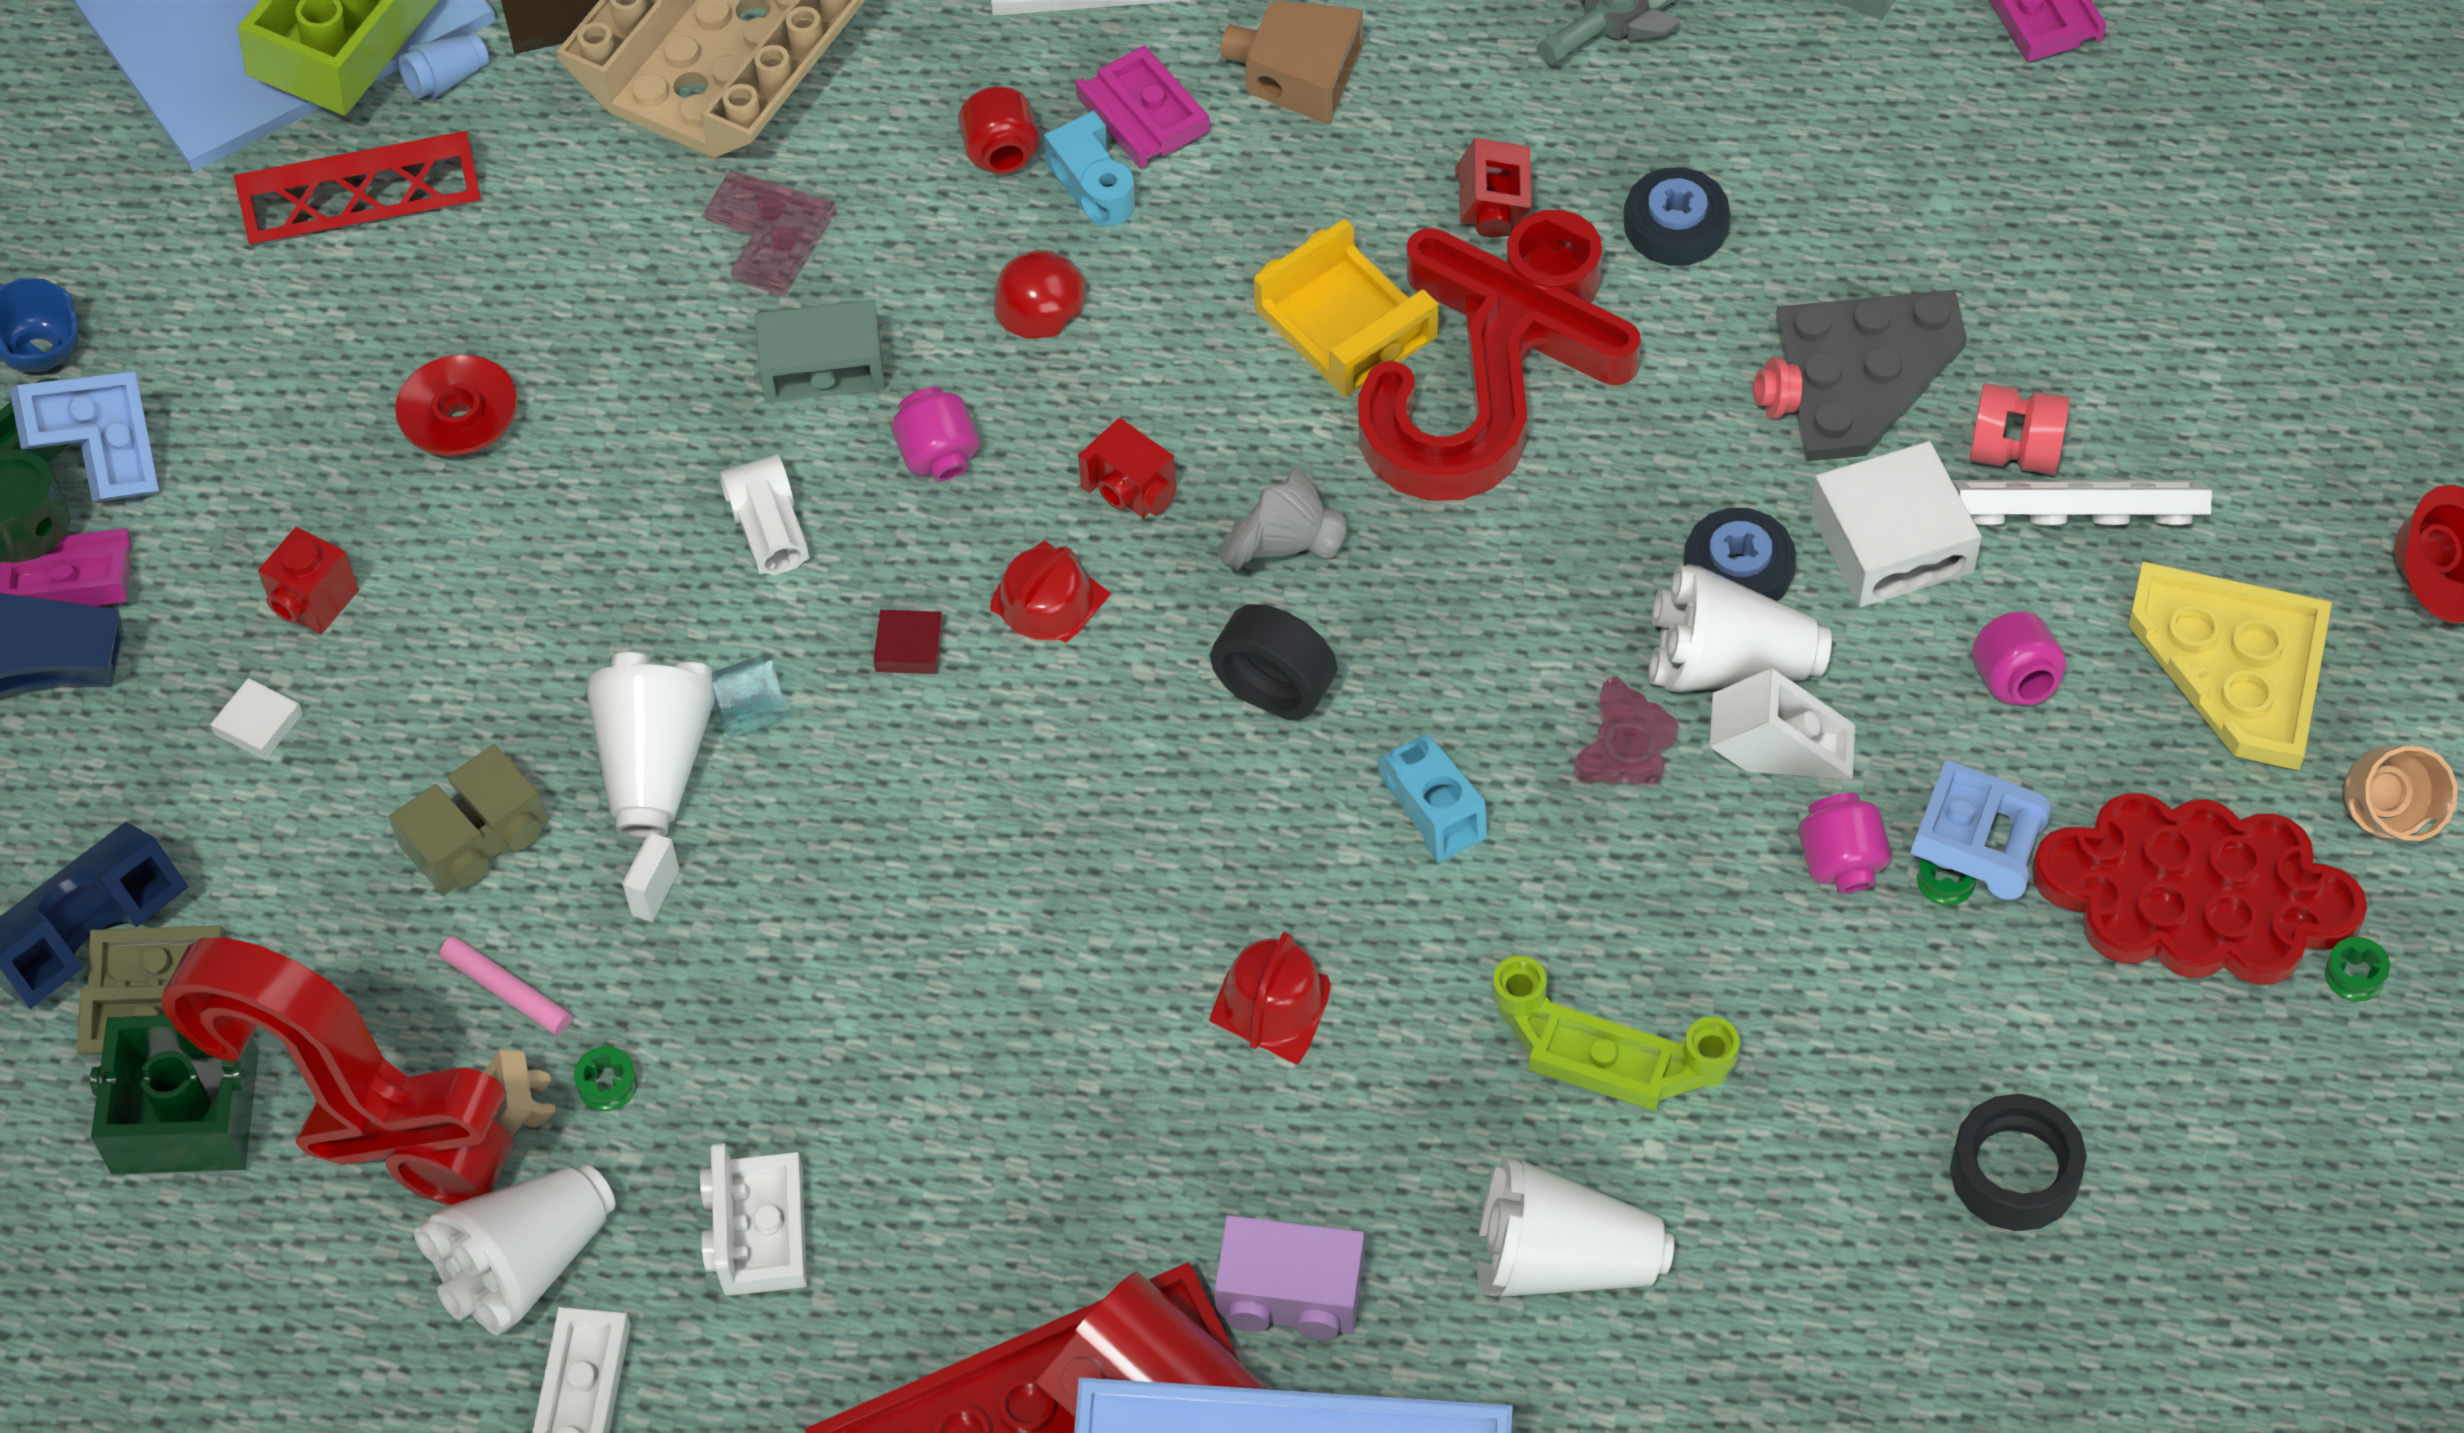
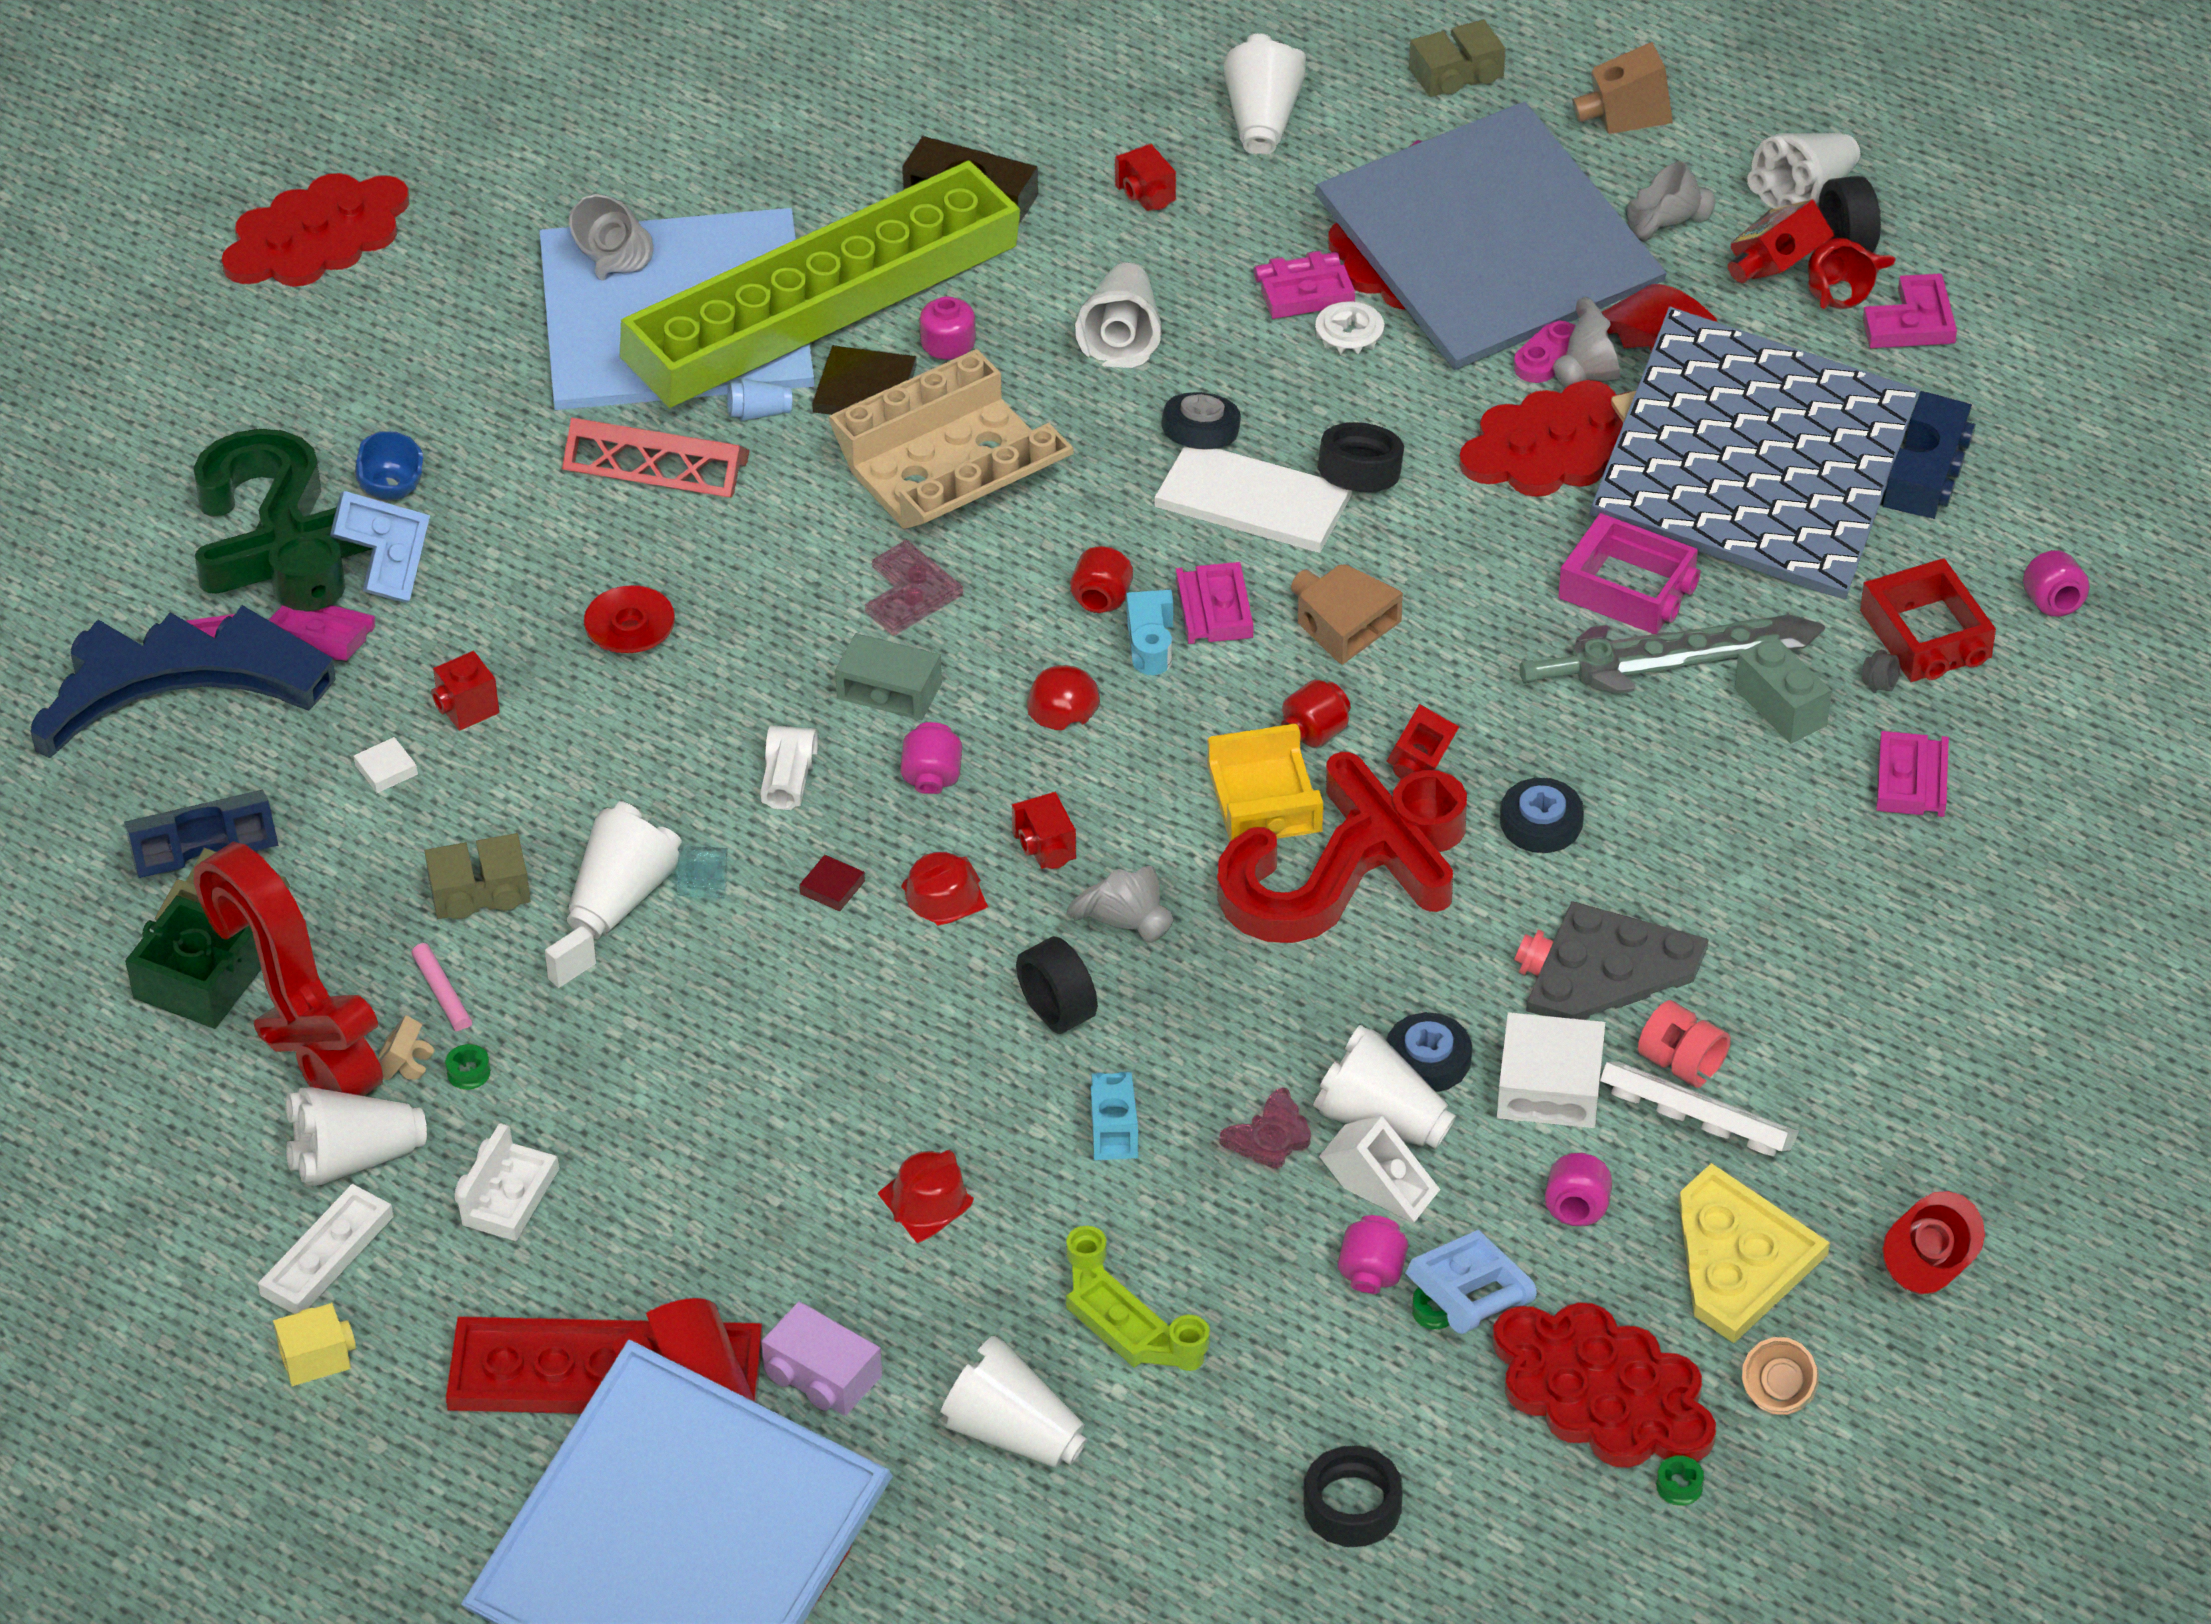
camera: 25 degrees right, 10 degrees down
none -> red head [1281,679,1351,748]

